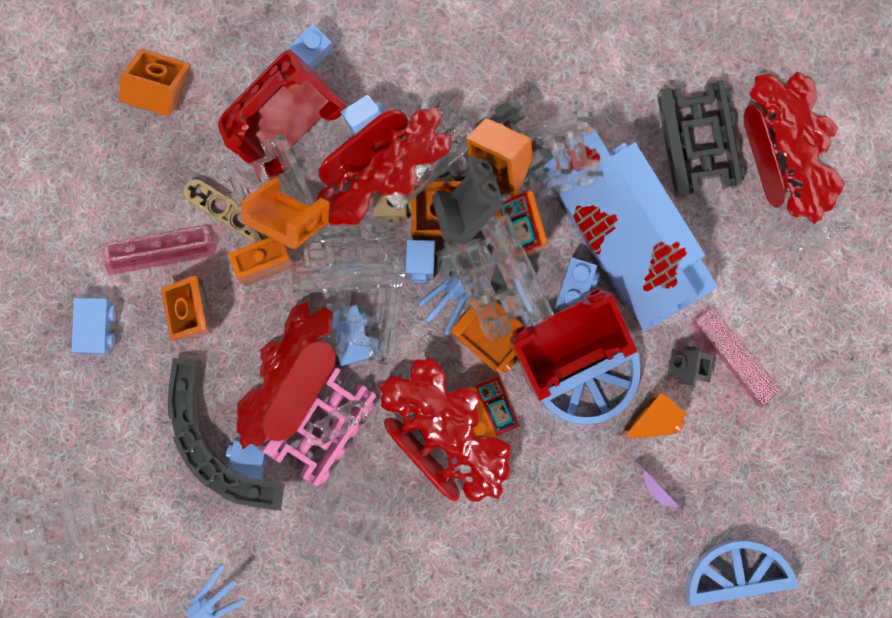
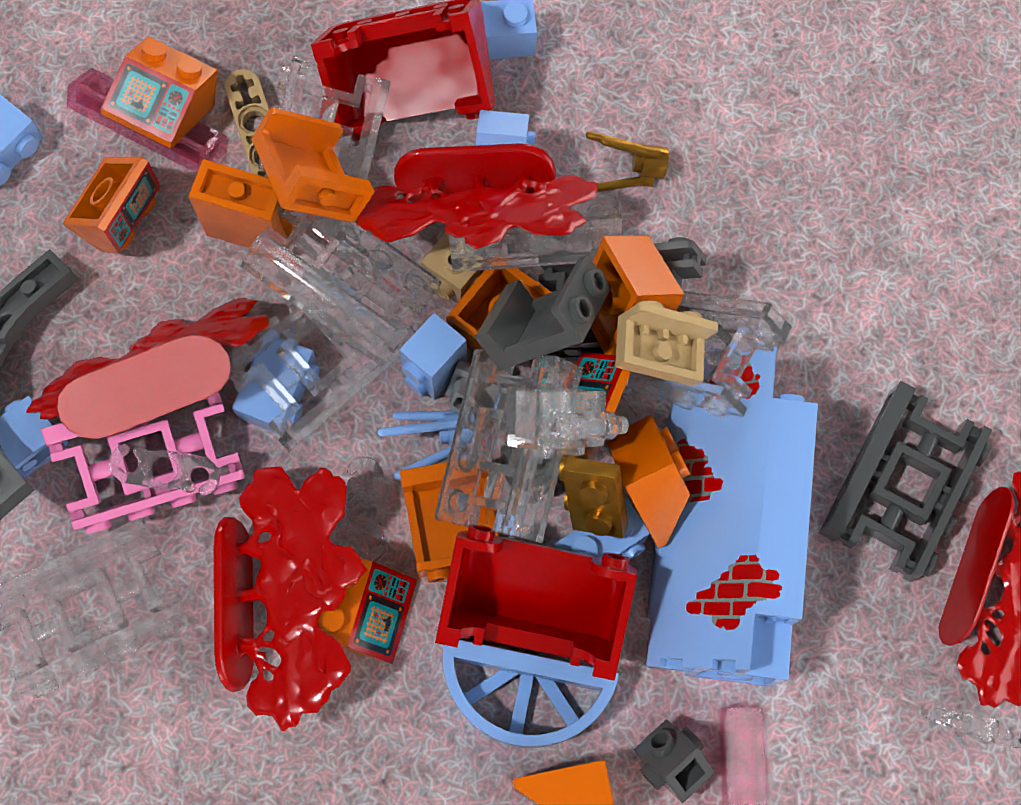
camera: 40 degrees right, 10 degrees down
none -> slope [101,36,217,149]
none -> clear brick [505,388,629,458]
none -> pearl gold bracket [559,439,628,538]
none -> pearl gold plant [586,131,669,192]
none -> orange slope [605,415,690,549]
none -> tan bracket [615,301,718,387]

